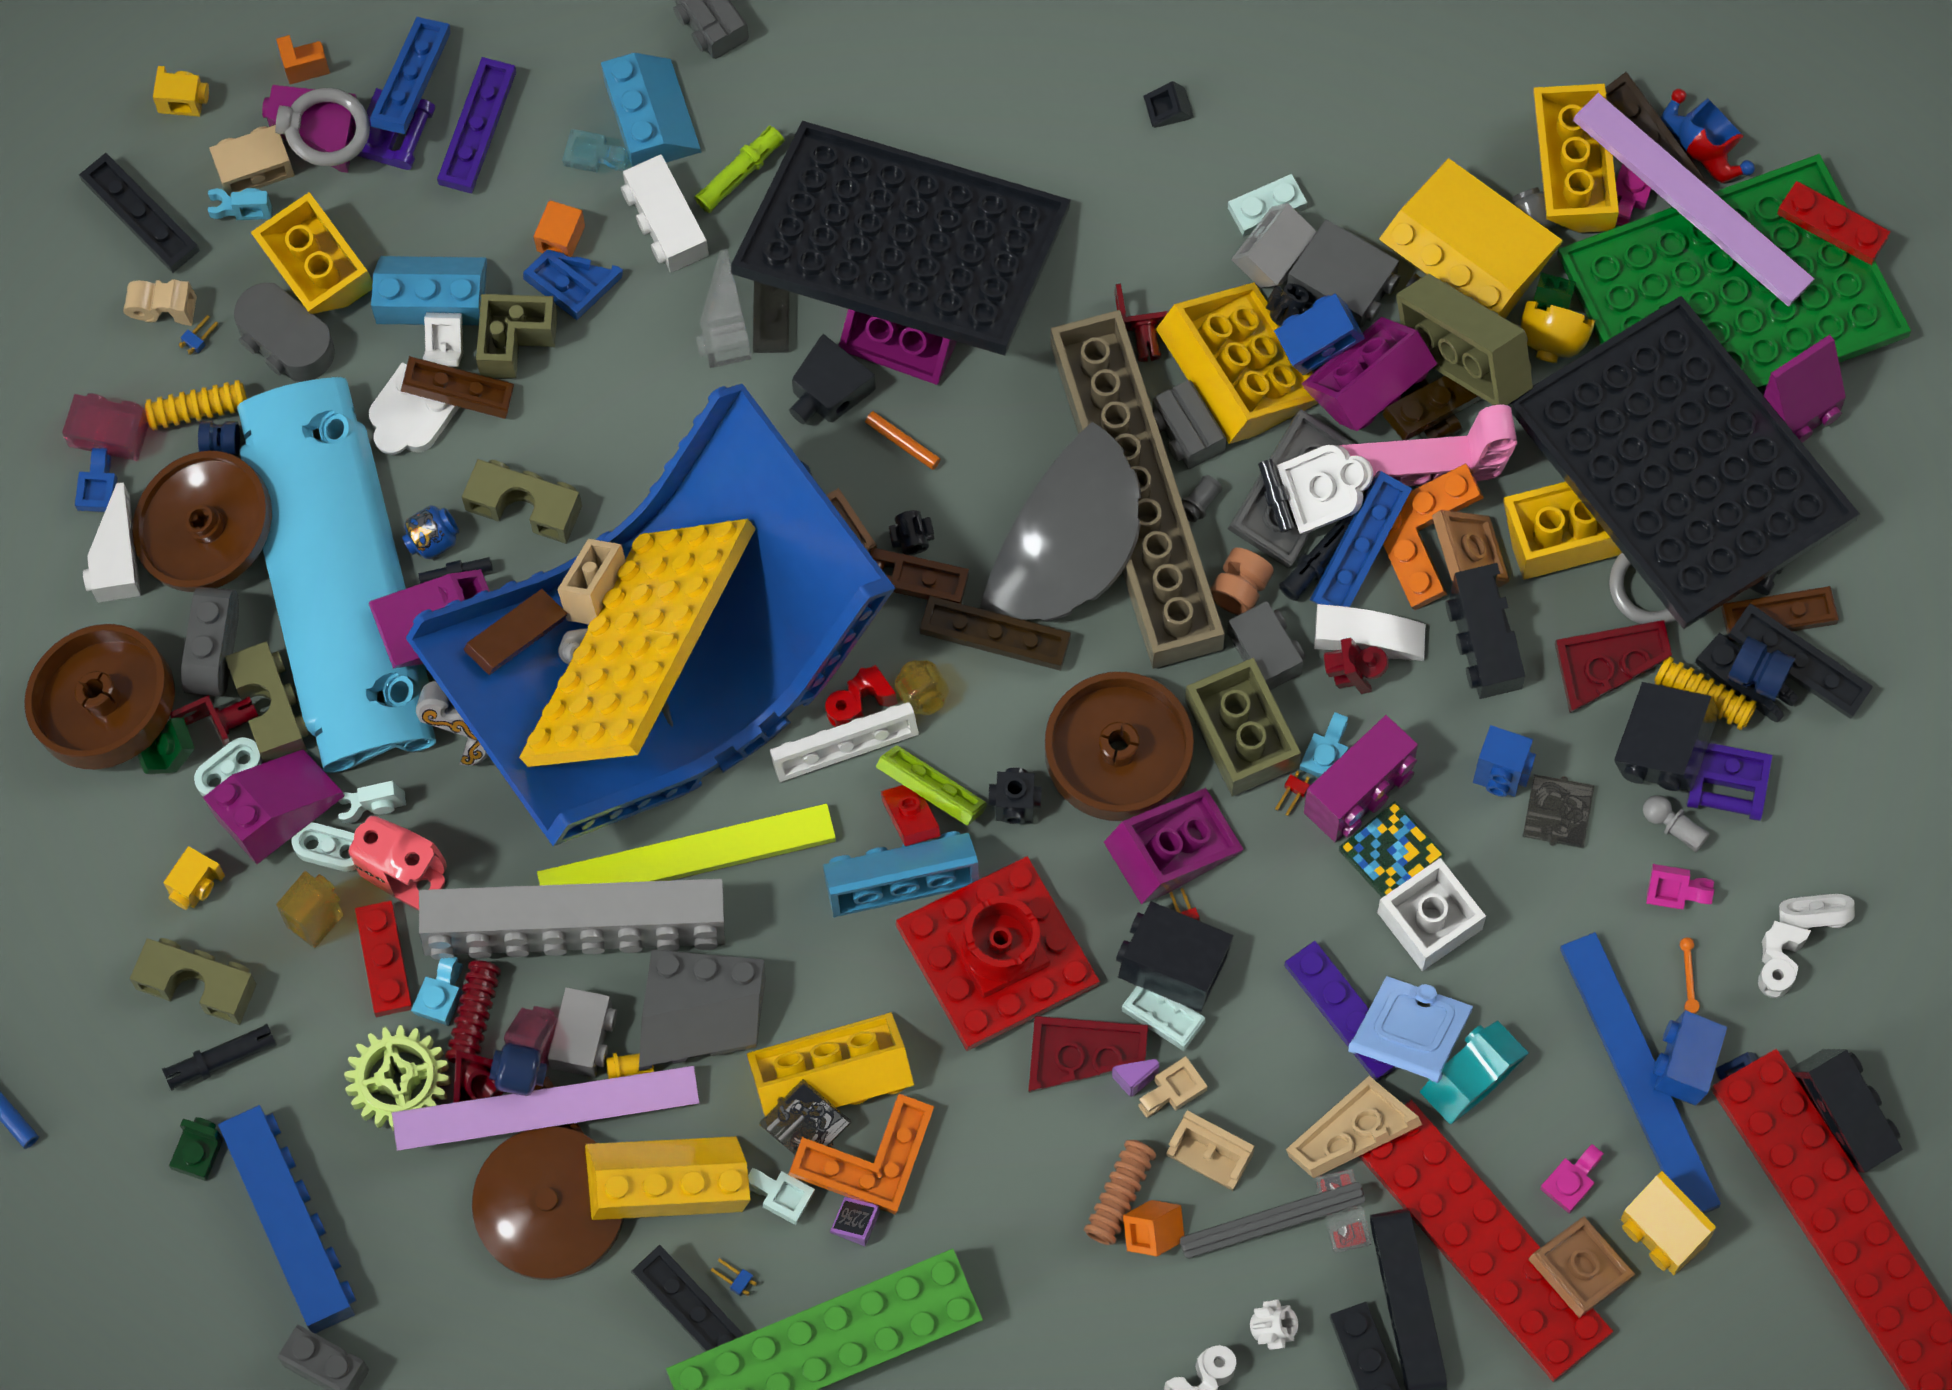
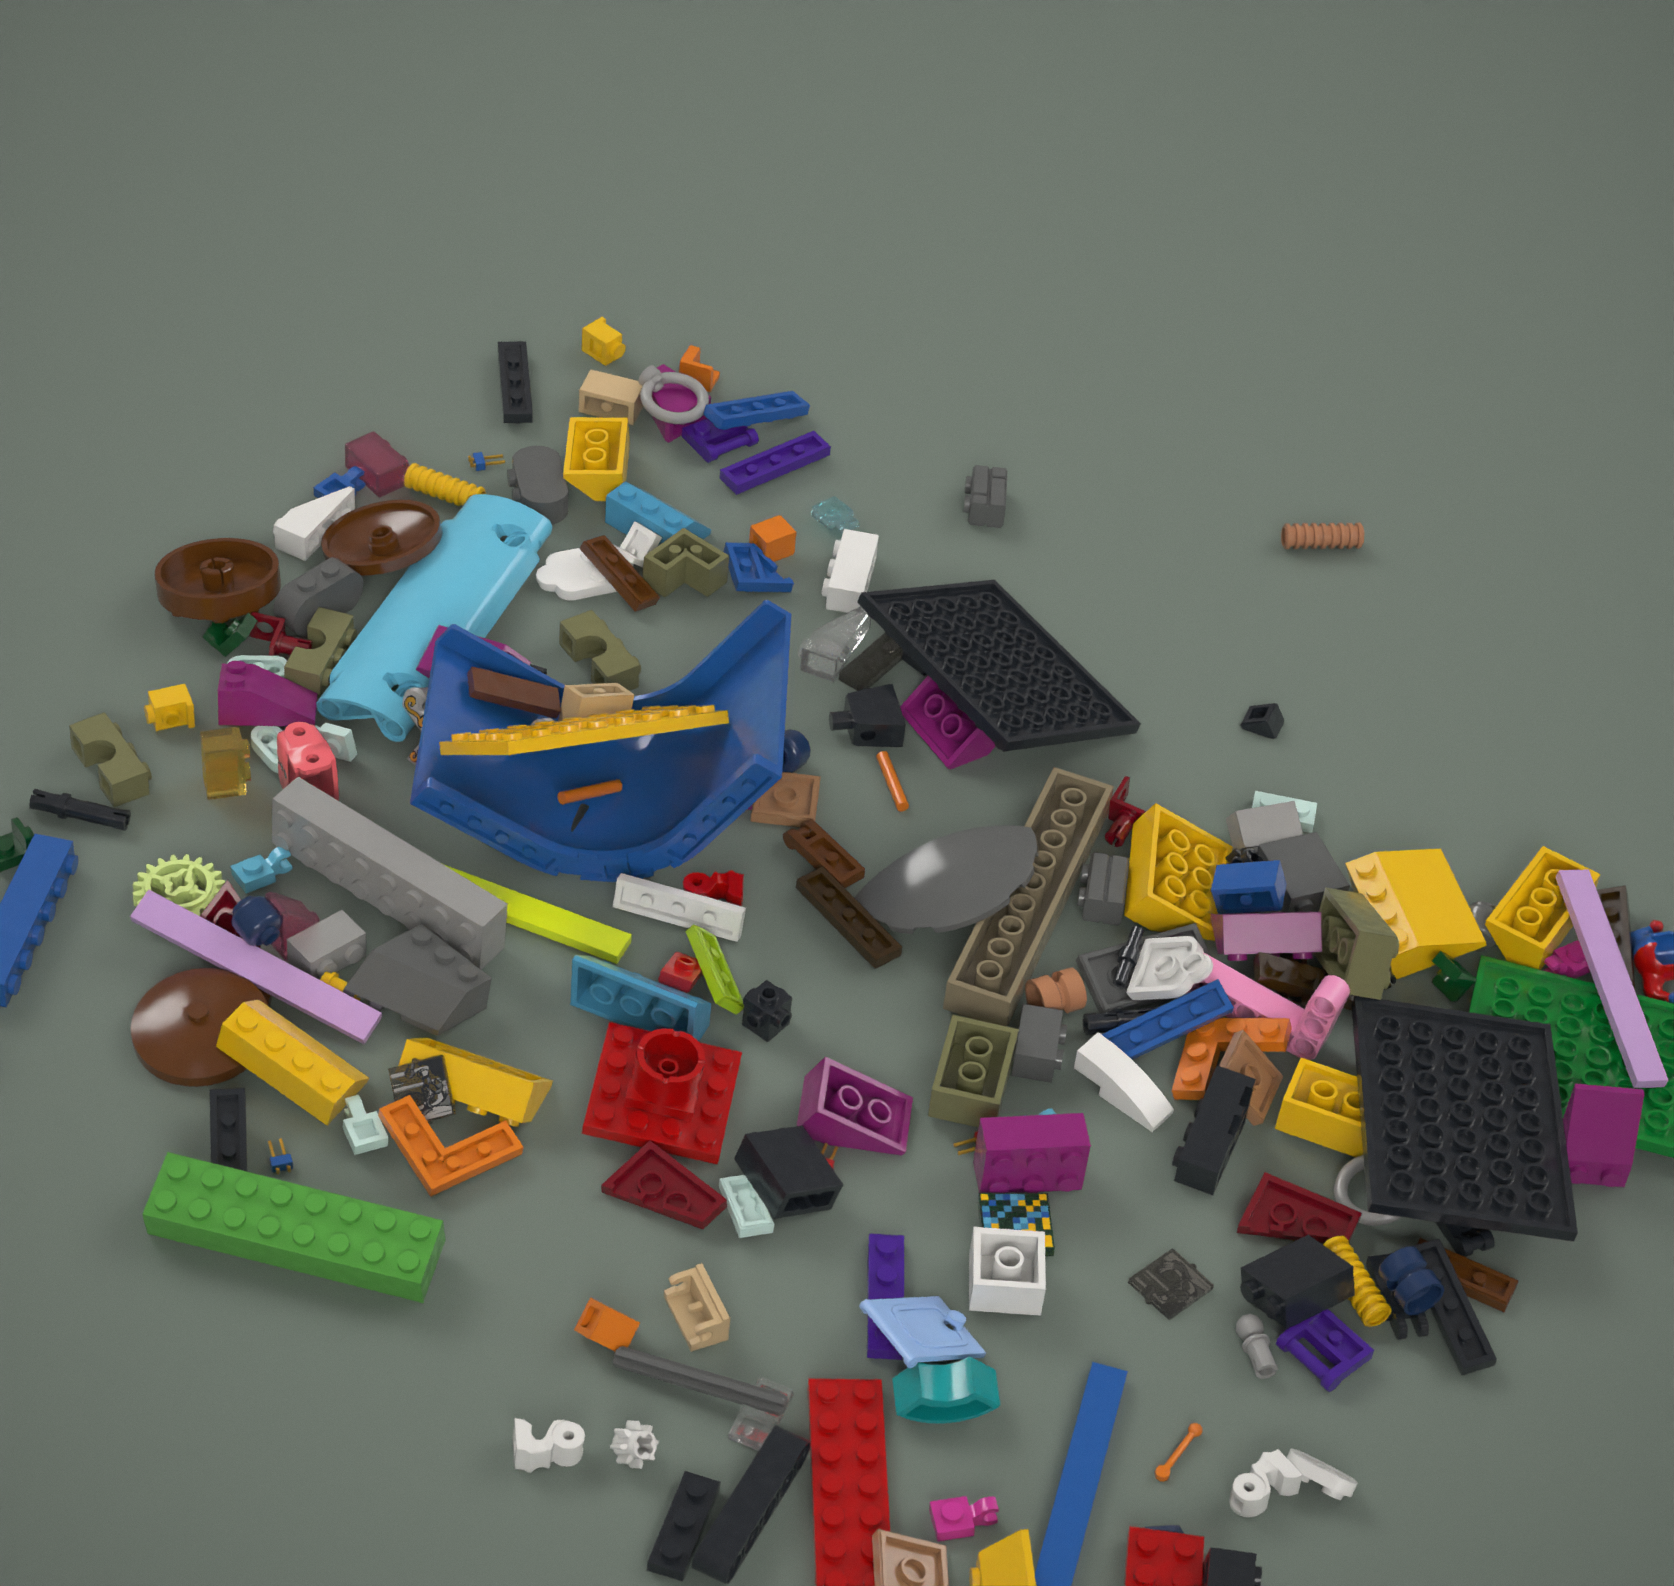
camera: 30 degrees right, 25 degrees down
tan leg [123,279,197,326] -> none
dark blue wheel [198,421,240,457] -> none
medium azure plate [208,188,272,220] -> none
red plate [355,900,412,1017] -> none
head [402,505,459,559] -> none
dark red piece [445,960,502,1063] -> none
dark azure slope [601,53,701,167] -> none
lime pin [694,125,785,213] -> none
slope [830,1197,880,1247] -> none
black gear [889,510,935,555] -> none
clear yellow head [895,660,949,715] -> none
reddish brown piece [1045,672,1194,821] -> none
nougat piece [1084,1140,1156,1245] -> none
medium lavender slope [1112,1059,1159,1097] -> none
tan plate [1138,1056,1208,1118] -> none
dark grey pin [1181,475,1222,522] -> none
tan wing [1286,1076,1422,1178] -> none
dark red hips [1324,637,1389,694] -> none
blue brick [1473,725,1536,797] -> none
yellow cylinder [1521,301,1595,363] -> none
dark pink plate [1646,864,1714,910] -> none
blue brick [1653,1010,1727,1106] -> none

